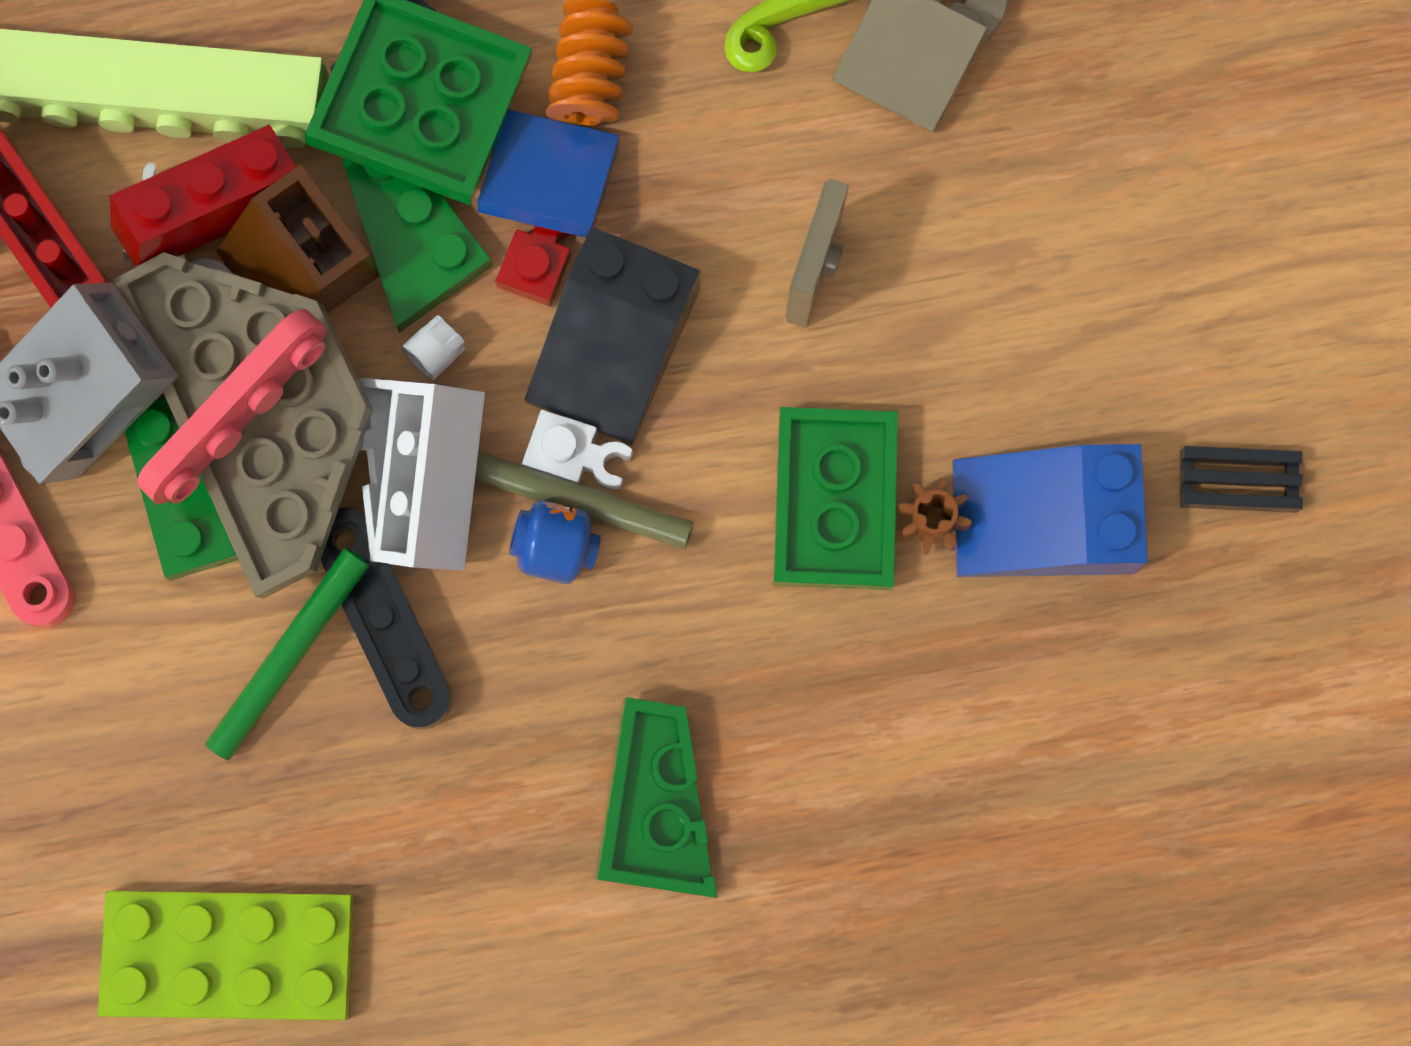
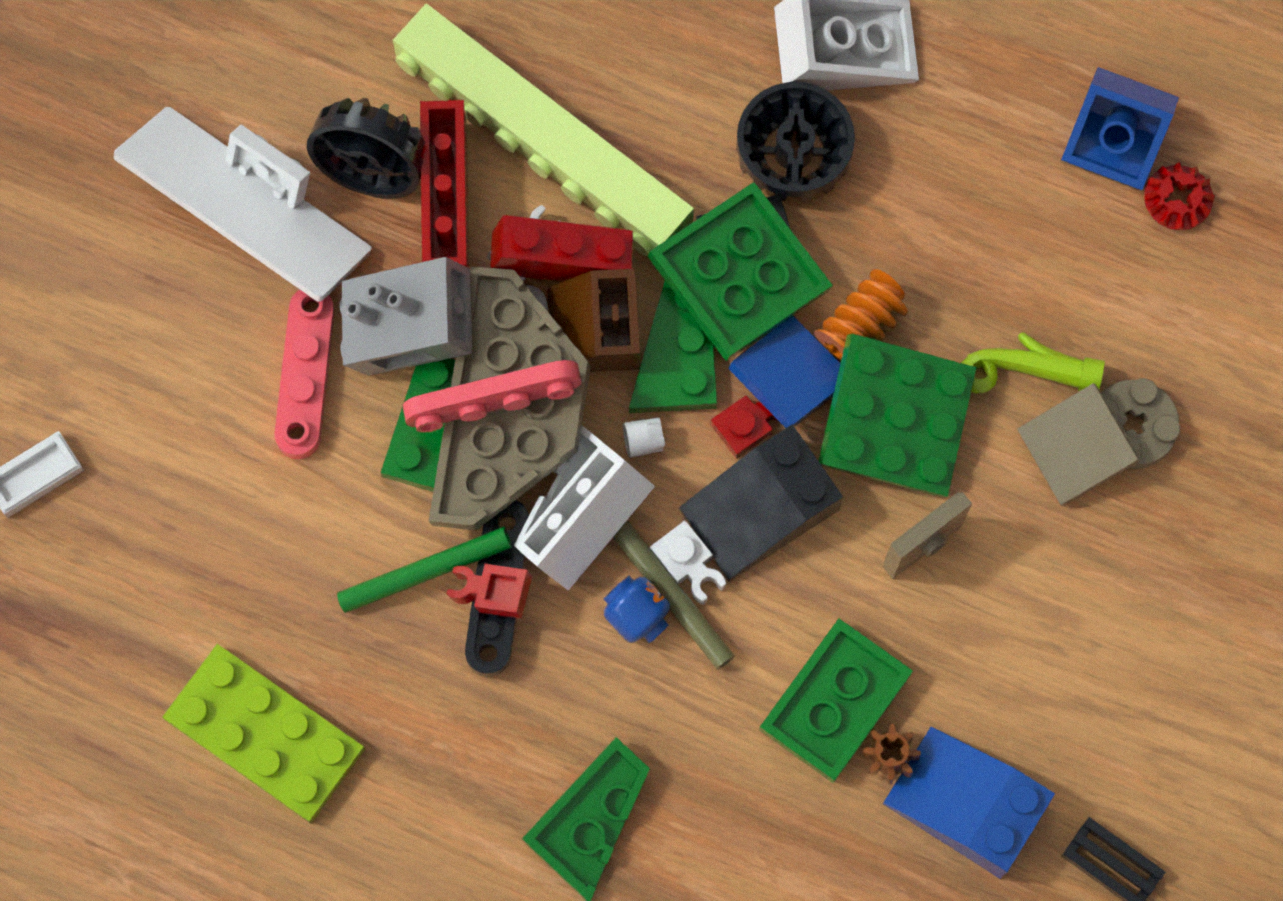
camera: 35 degrees right, 5 degrees down
none -> plate [447,564,532,619]
none -> green plate [818,334,977,497]

